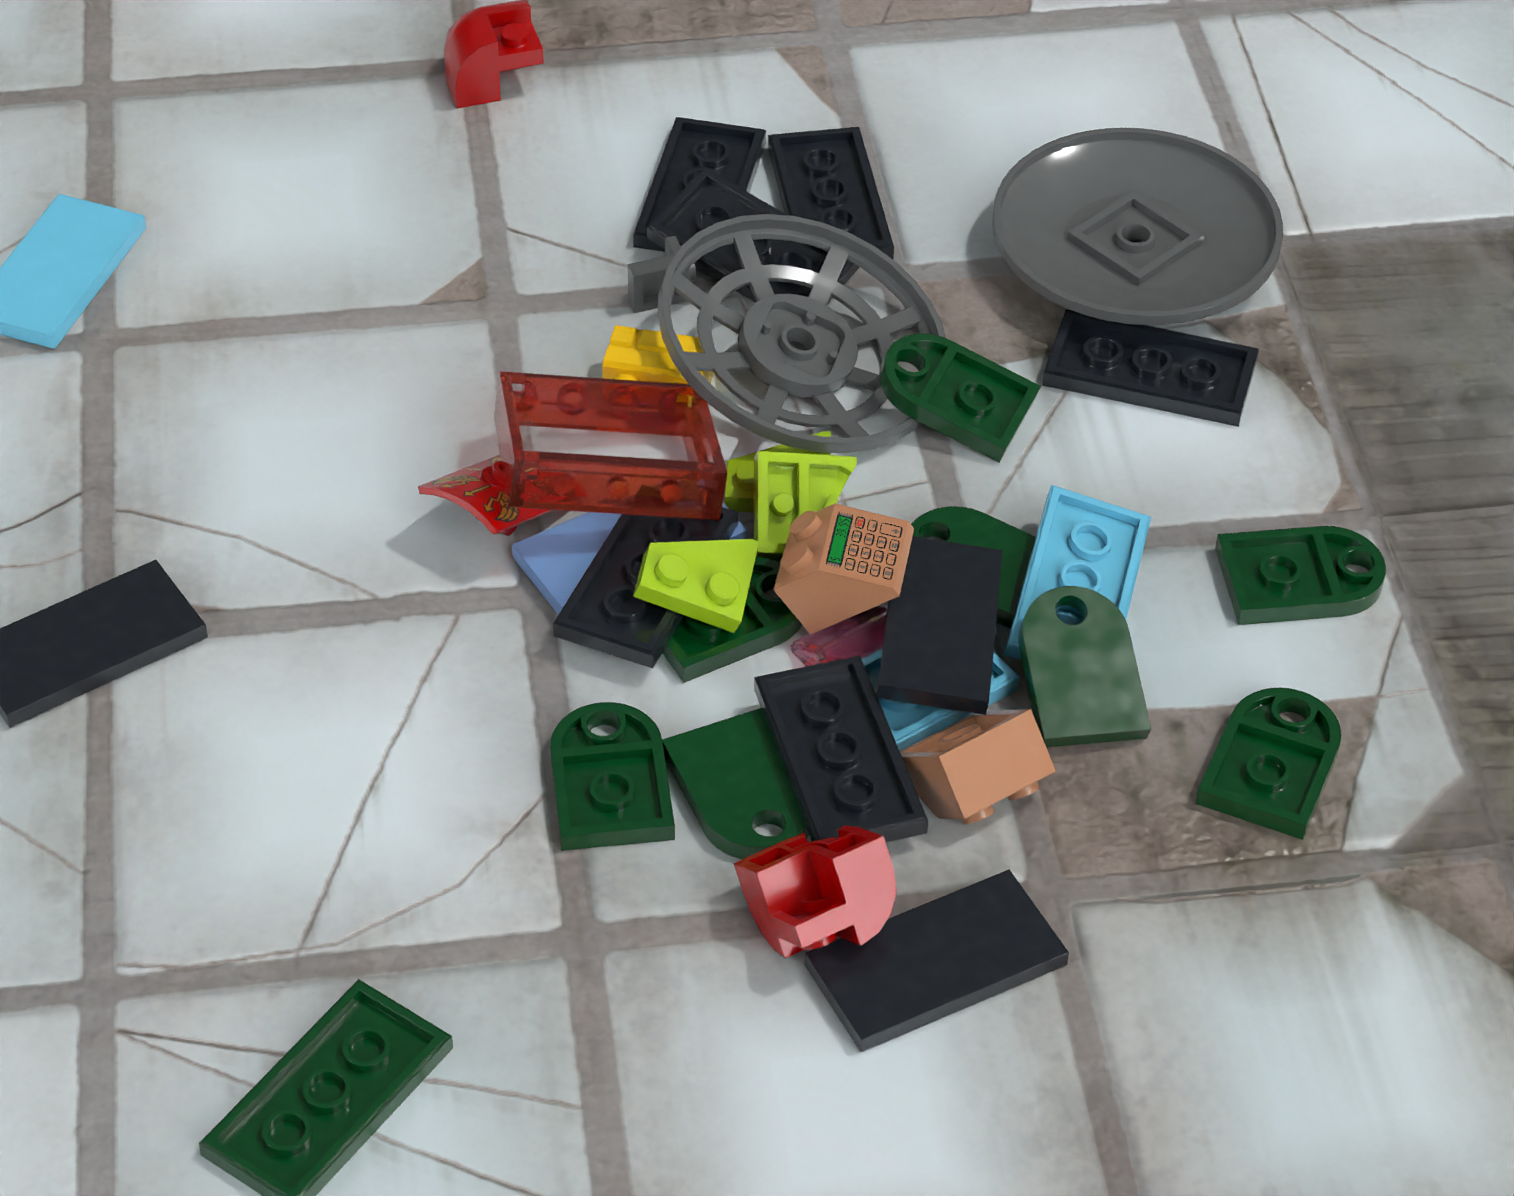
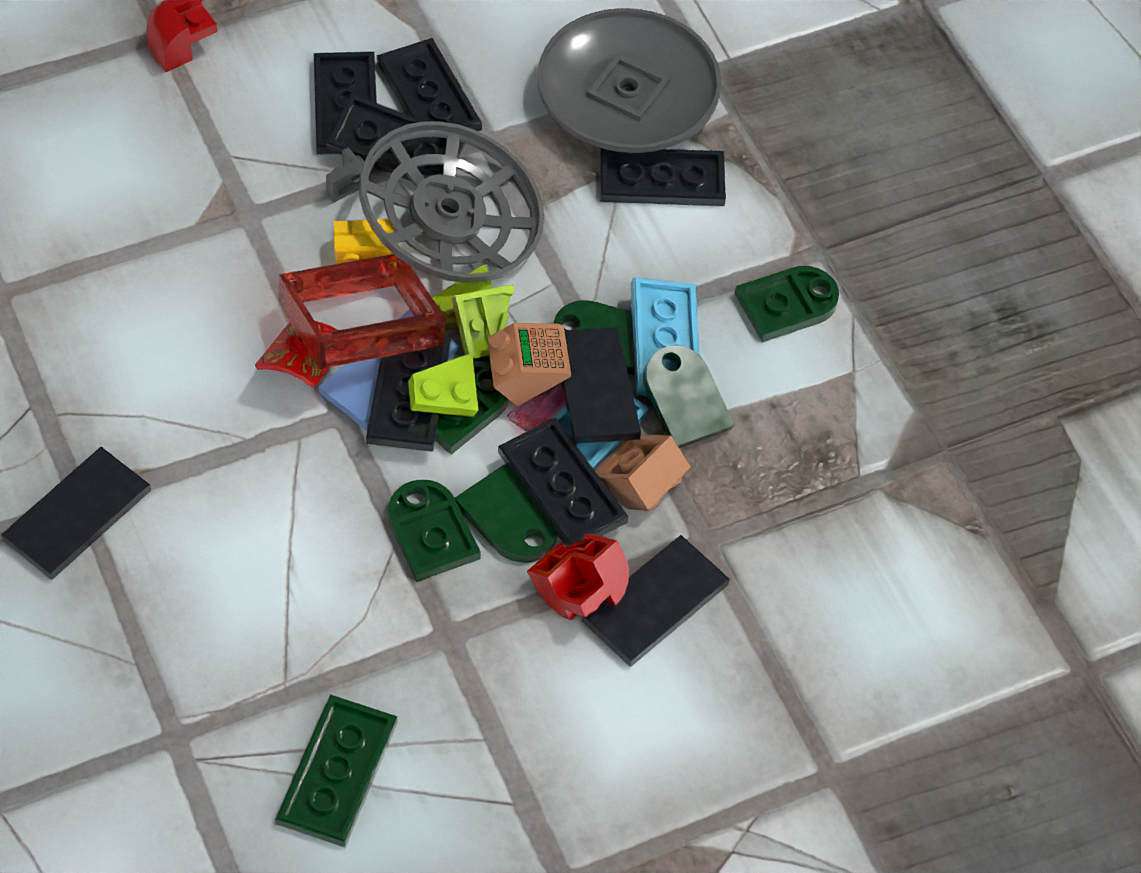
camera: 20 degrees left, 10 degrees up
dark green tile [879,333,1041,463] -> none
dark green tile [1195,687,1341,840] -> none

